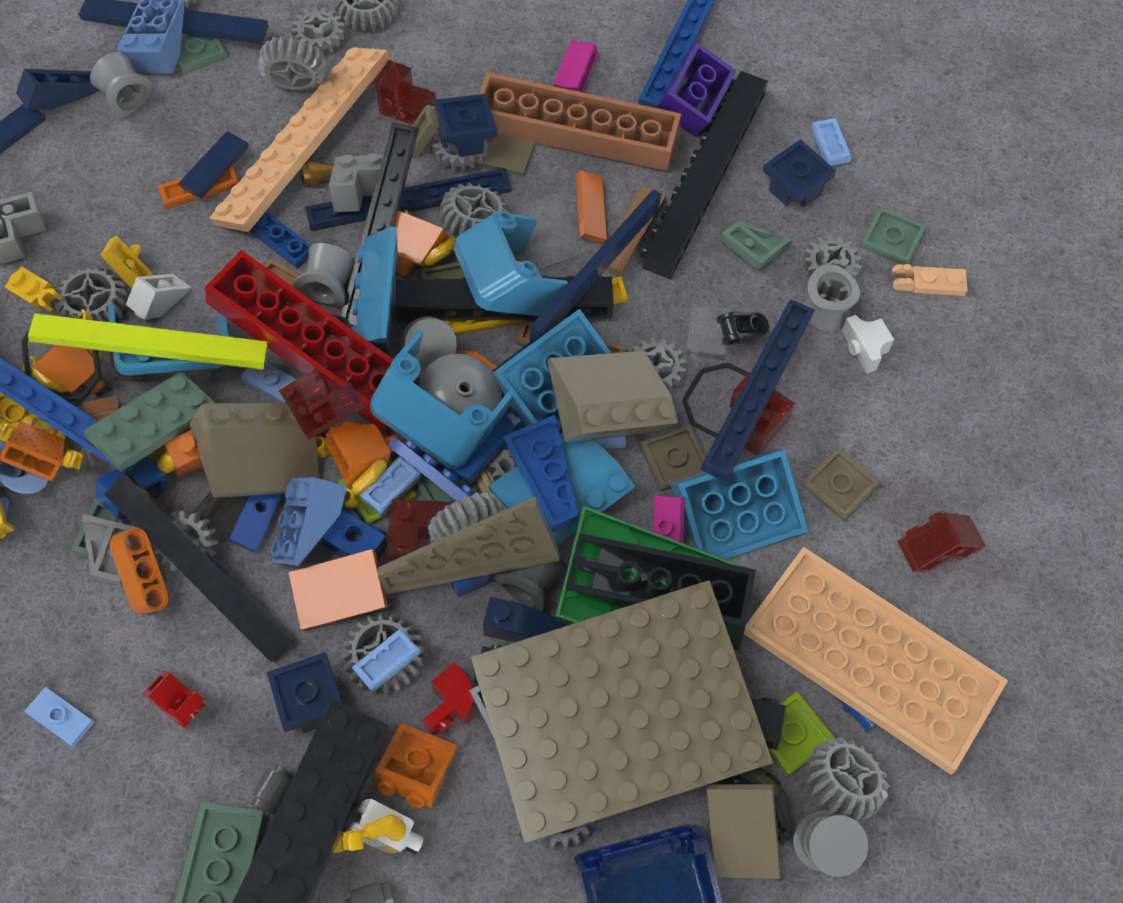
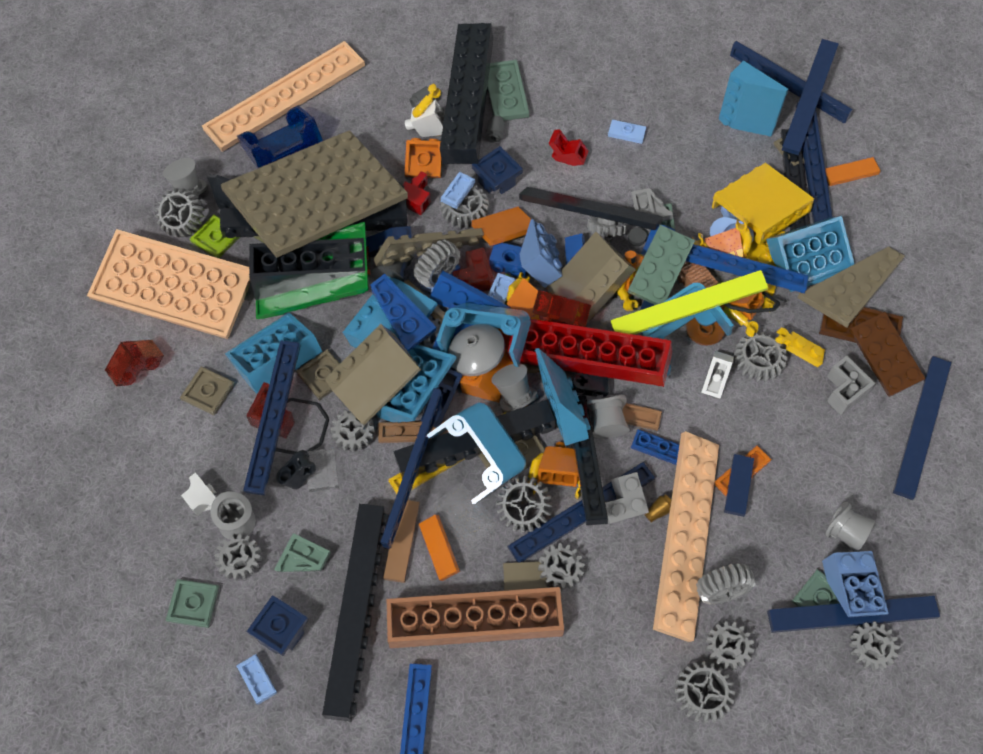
camera: 165 degrees right, 0 degrees up
dark blue slope [16,69,100,110] -> none
yellow plate [100,236,154,288] -> none
orange beam [110,528,169,615] -> none
clear red brick [375,60,436,125] -> none
dark tan tile [412,105,440,158] -> none
dark blue panel [435,94,498,157] -> none
dark pink piece [553,40,599,93] -> none
dark pink plate [653,495,685,543] -> none
dark purple brick [656,42,737,137] -> none
dark tan tile [707,784,781,879] -> none
light nougat hinge [892,264,968,296] -> none

